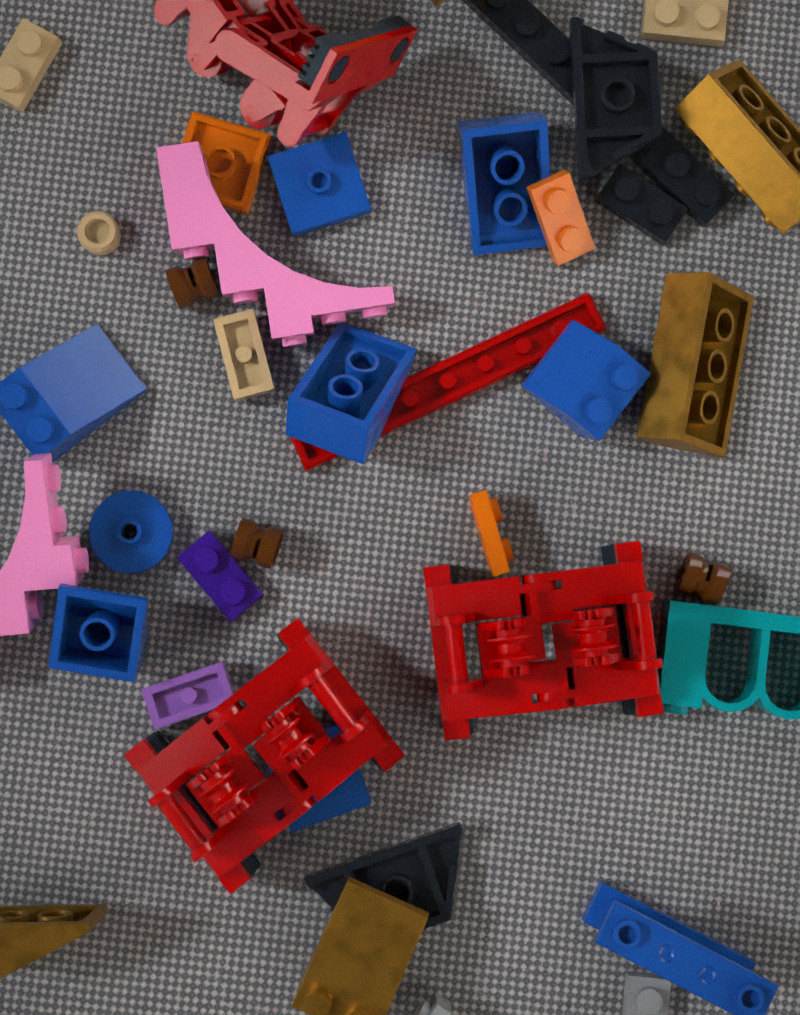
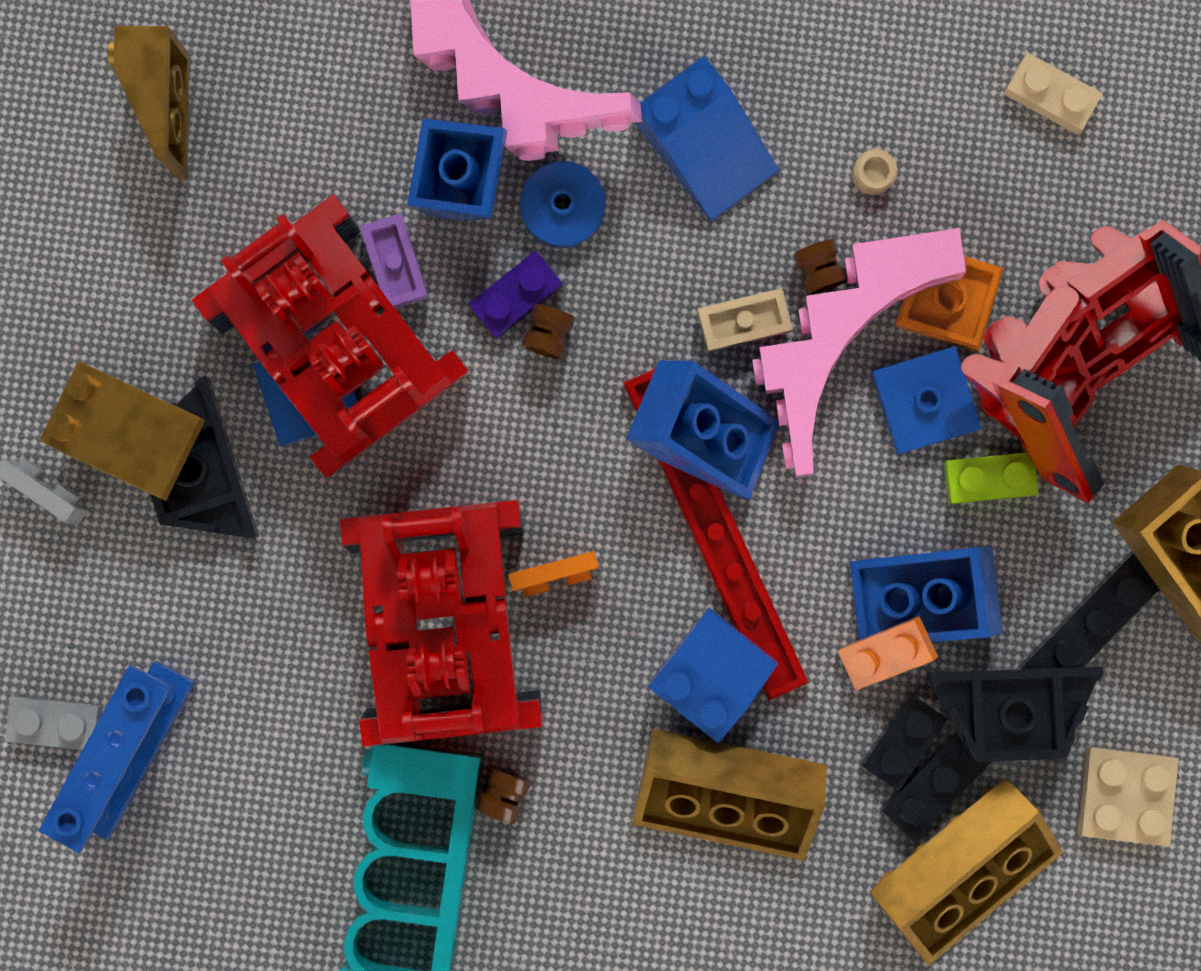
camera: 90 degrees right, 0 degrees up
none -> lime plate [943,453,1039,505]

